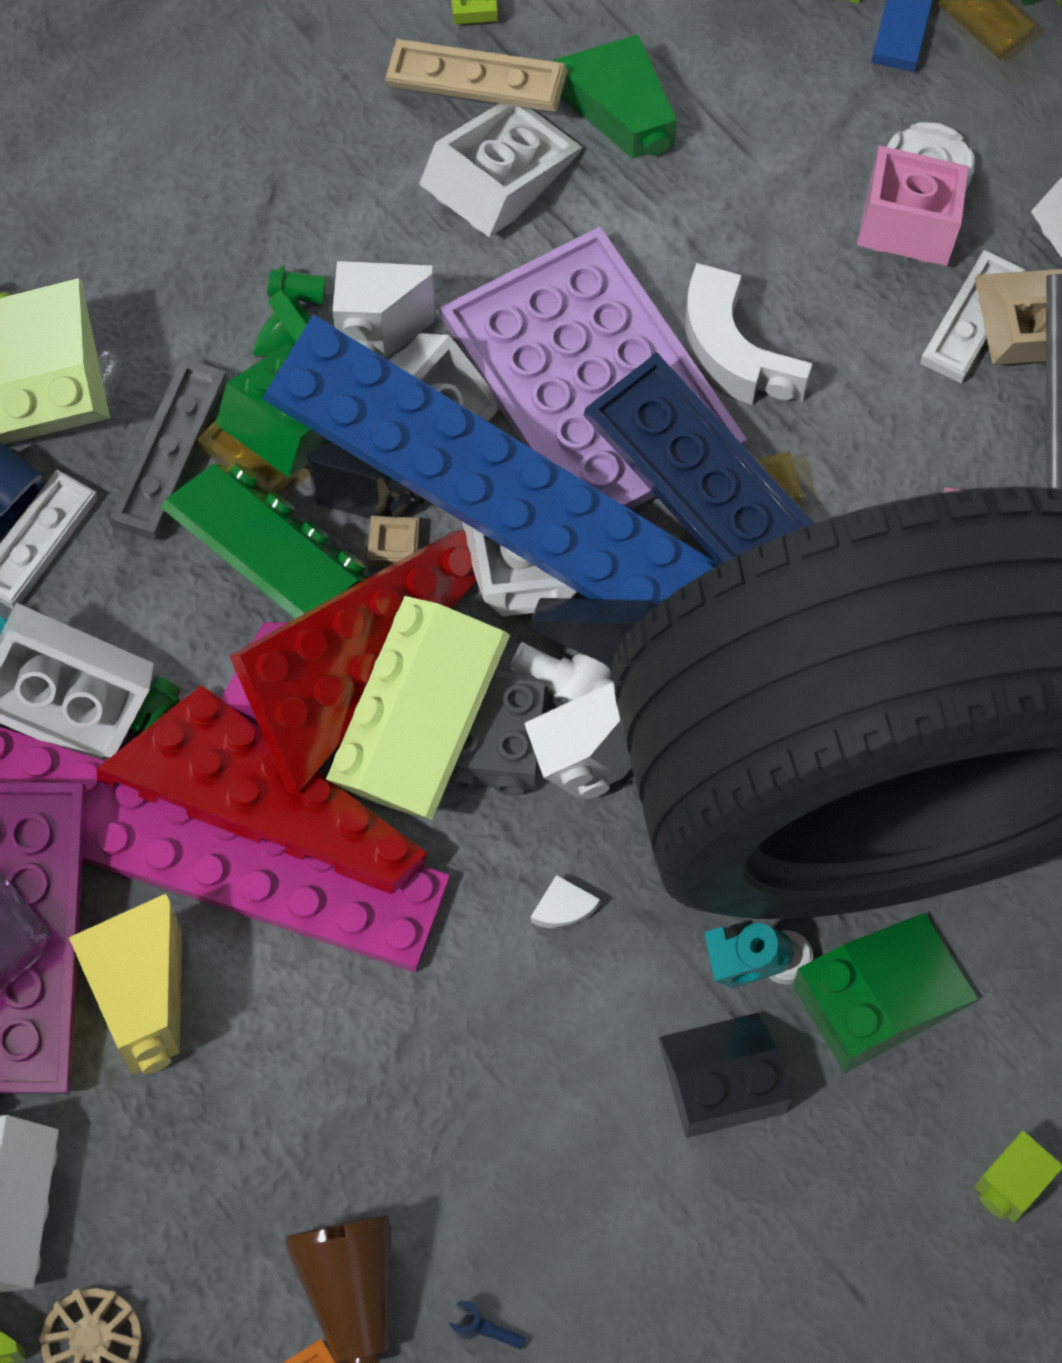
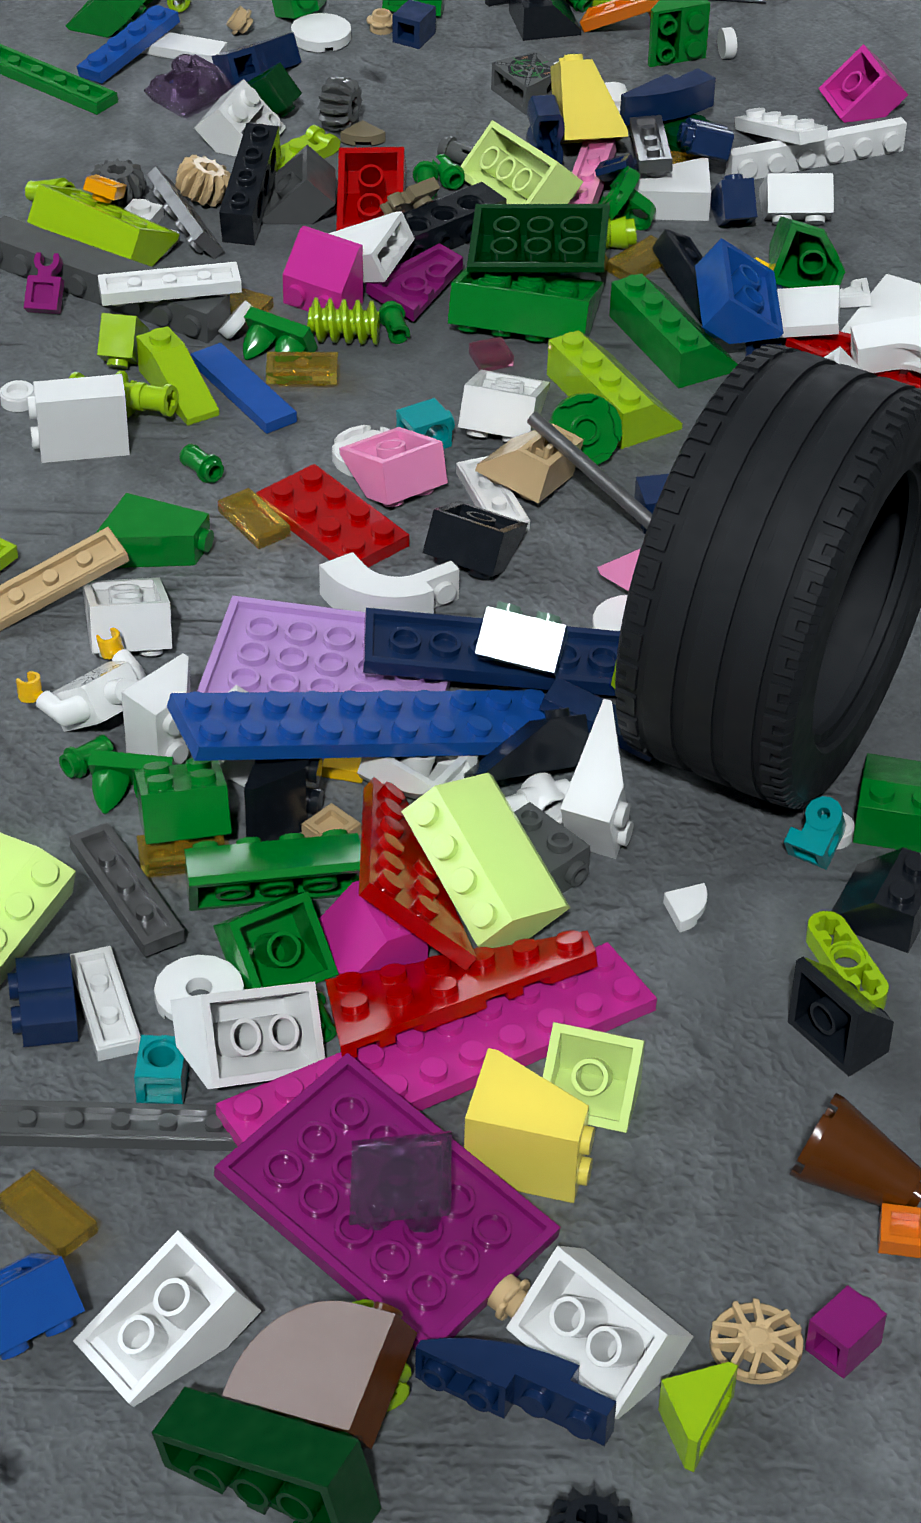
camera: 50 degrees left, 25 degrees down
none -> white torso [16,628,146,732]
none -> white tile [154,955,244,1020]
none -> green pin [179,443,224,483]
none -> green slope [213,891,339,989]
none -> clear yellow tile [218,488,291,549]
none -> red plate [256,464,409,568]
none -> teal brick [396,398,455,449]
none -> black slope [422,501,528,579]
none -> slope [475,602,569,676]
none -> yellowish green slope [543,1022,645,1133]
none -> black slope [788,957,894,1077]
none -> lime beam [806,911,889,1009]

